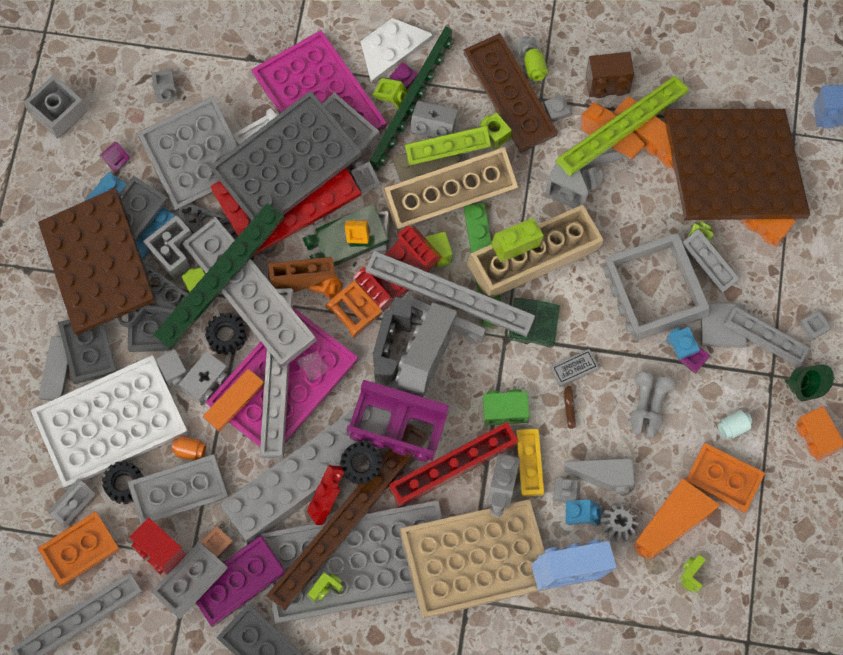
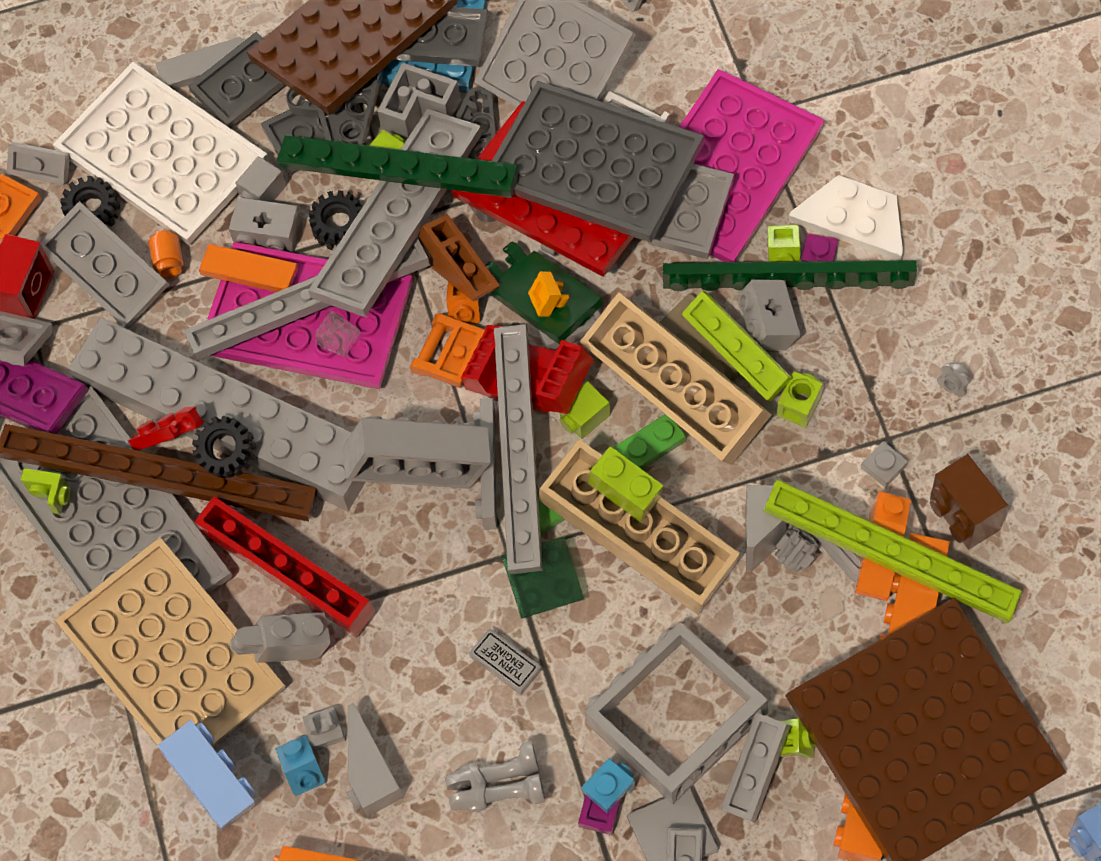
camera: 70 degrees right, 5 degrees down
nougat plate [201,526,233,558] -> none
magenta window [346,380,449,462] -> none
light grey bracket [348,160,380,194] -> none
dark grey plate [373,296,412,386] -> none
reddish brown plate [464,33,558,153] -> none
bright green brick [482,389,529,426] -> none
yellow plate [516,429,544,497] -> none
lime brick [524,49,548,81] -> none
reddish brown piece [564,386,576,429] -> none
light grey gear [601,503,640,542] -> none

